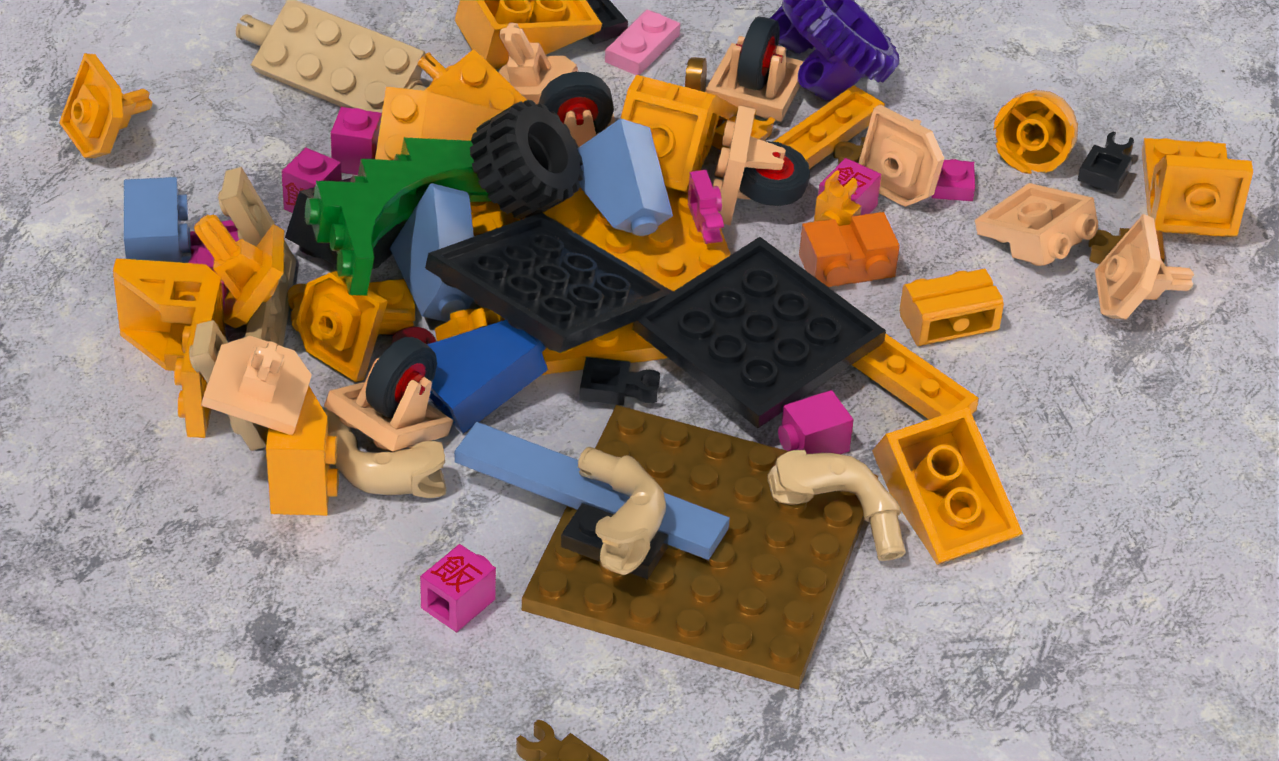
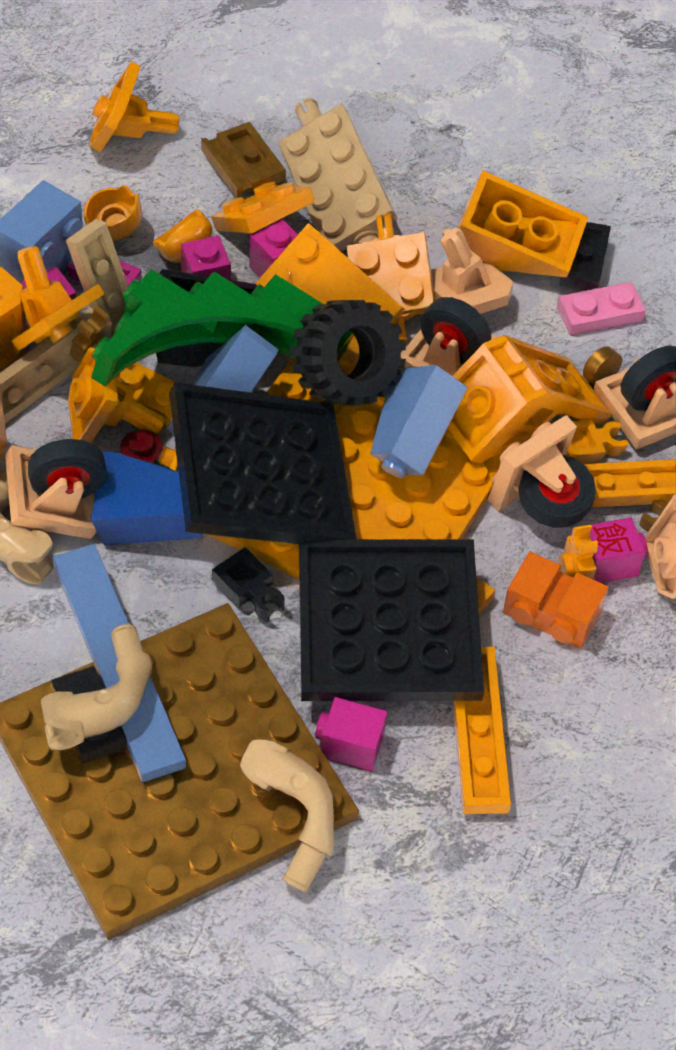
camera: 40 degrees right, 10 degrees up
dark pink plate [688,170,724,244] -> none
light orange slope [872,407,1023,565] -> none
light orange brick [899,268,1004,346] -> none
none -> pearl gold plate [70,305,112,363]
none -> light orange hair [83,185,142,242]
none -> light orange hair [153,210,212,263]
none -> pearl gold plate [201,122,286,198]
none -> light orange plate [211,182,315,234]

